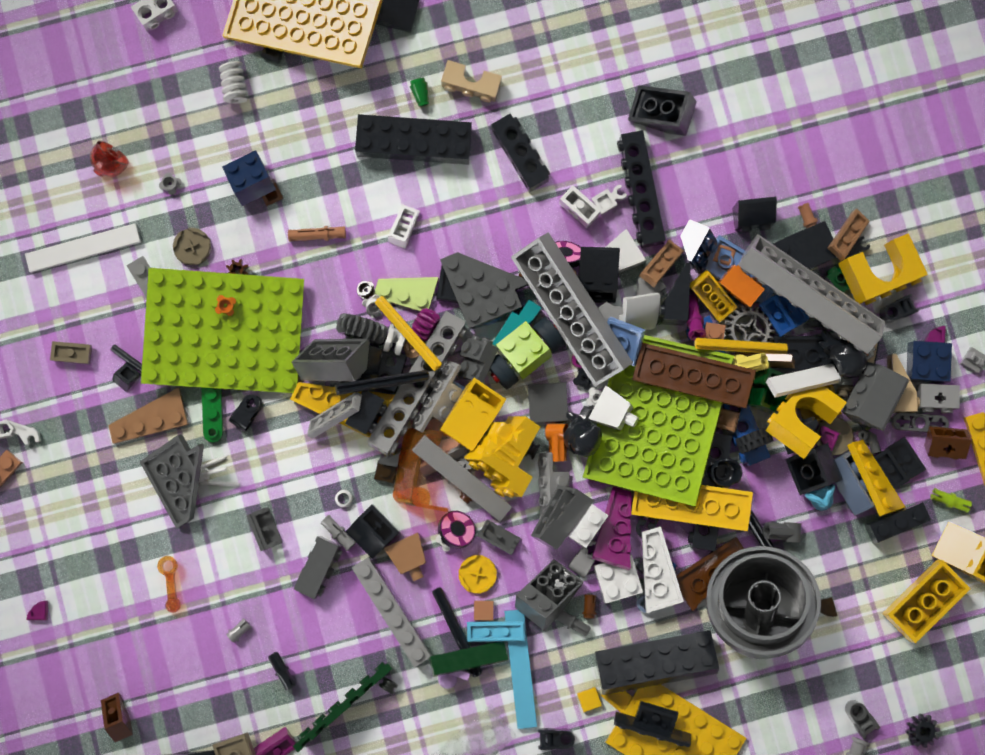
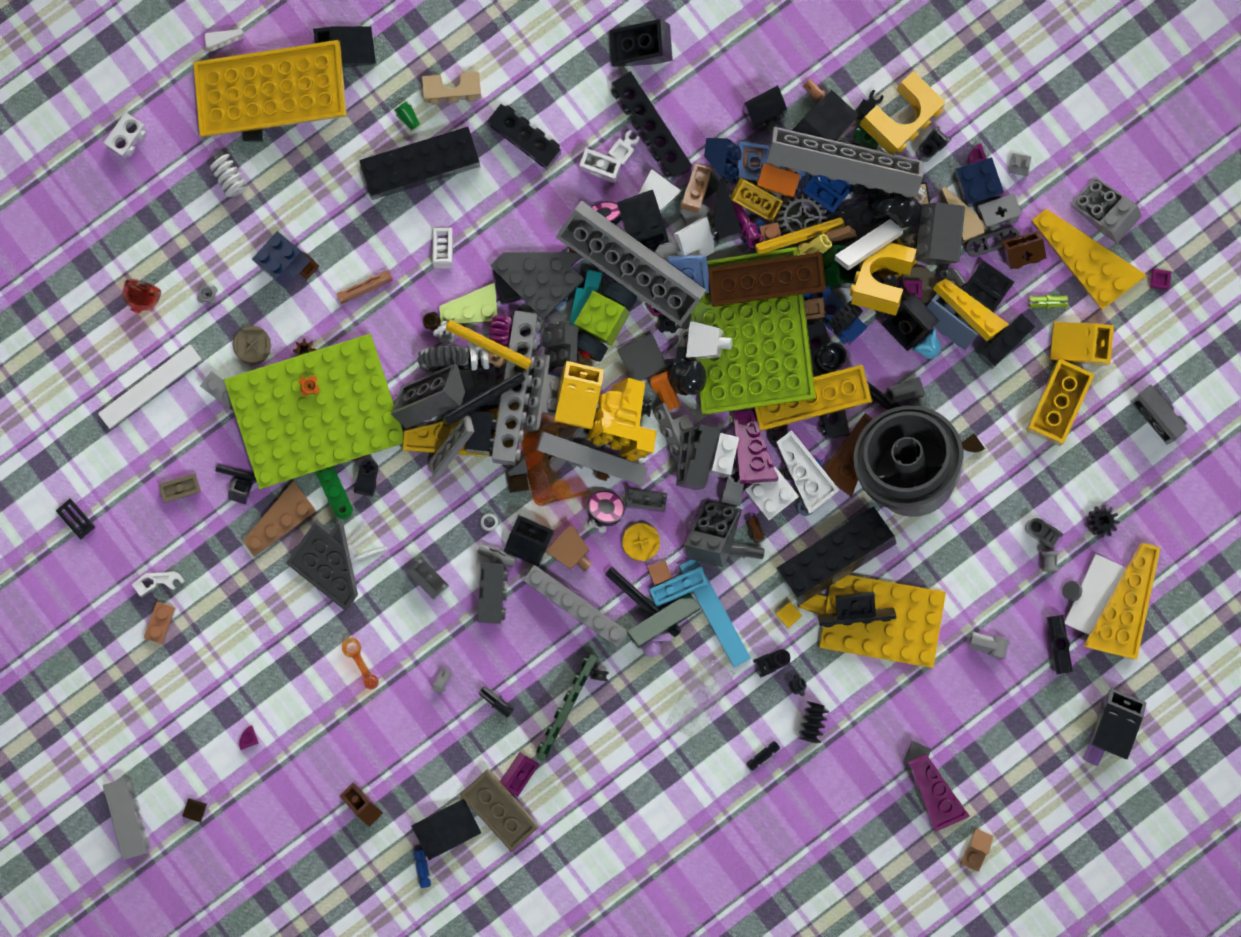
camera: 25 degrees left, 0 degrees up
medium nougat tile [828,209,870,261] -> none

